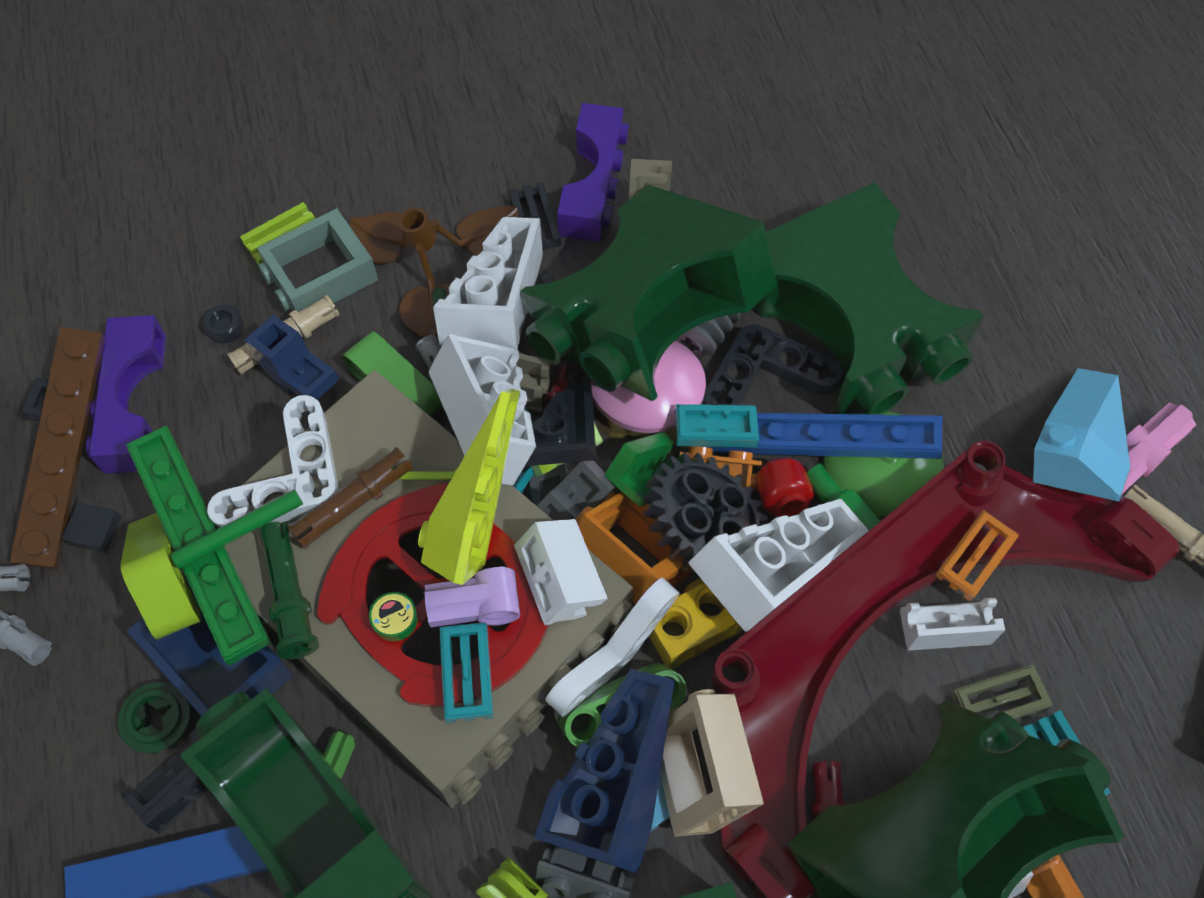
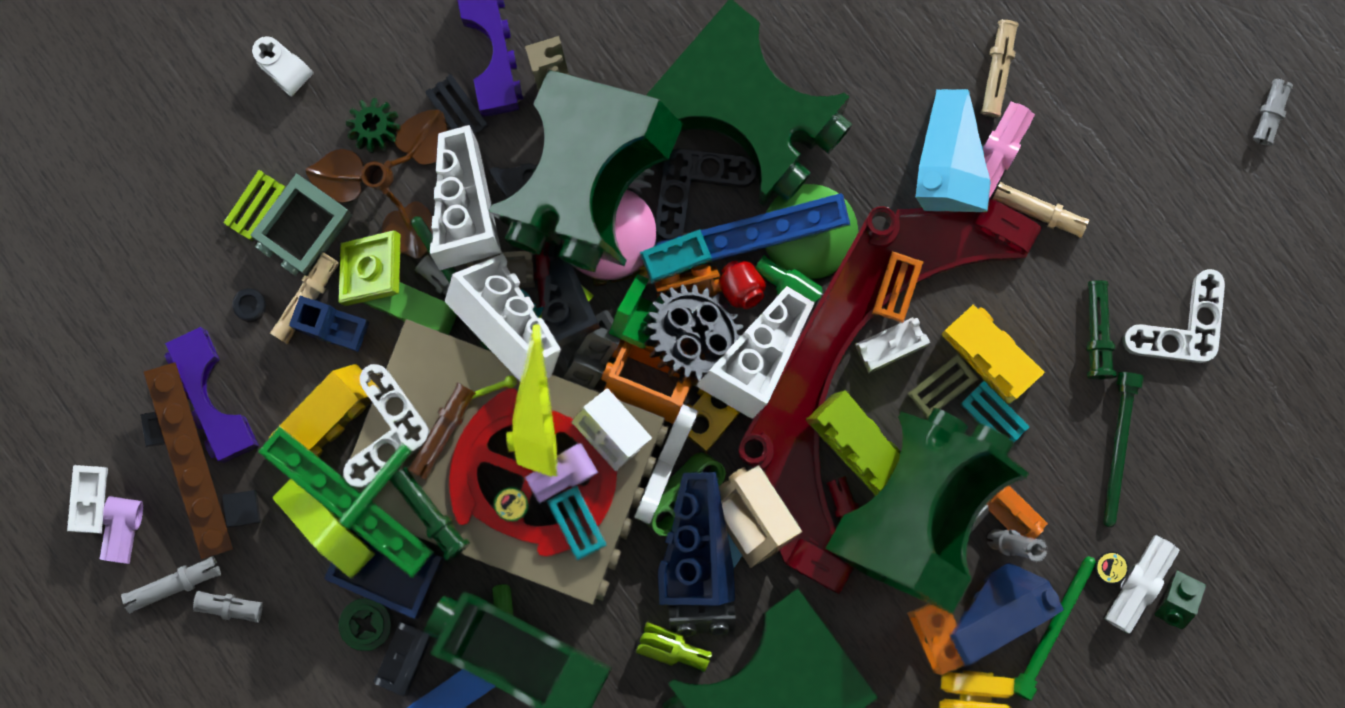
camera: 20 degrees left, 20 degrees up
none -> white piece [252,36,313,96]
none -> yellow wedge [268,364,379,457]
none -> lime tile [339,231,401,306]
none -> dark green gear [345,98,401,153]
none -> lime wedge [805,390,901,496]
none -> yellow wedge [941,305,1045,404]
none -> tan pin [981,19,1019,118]

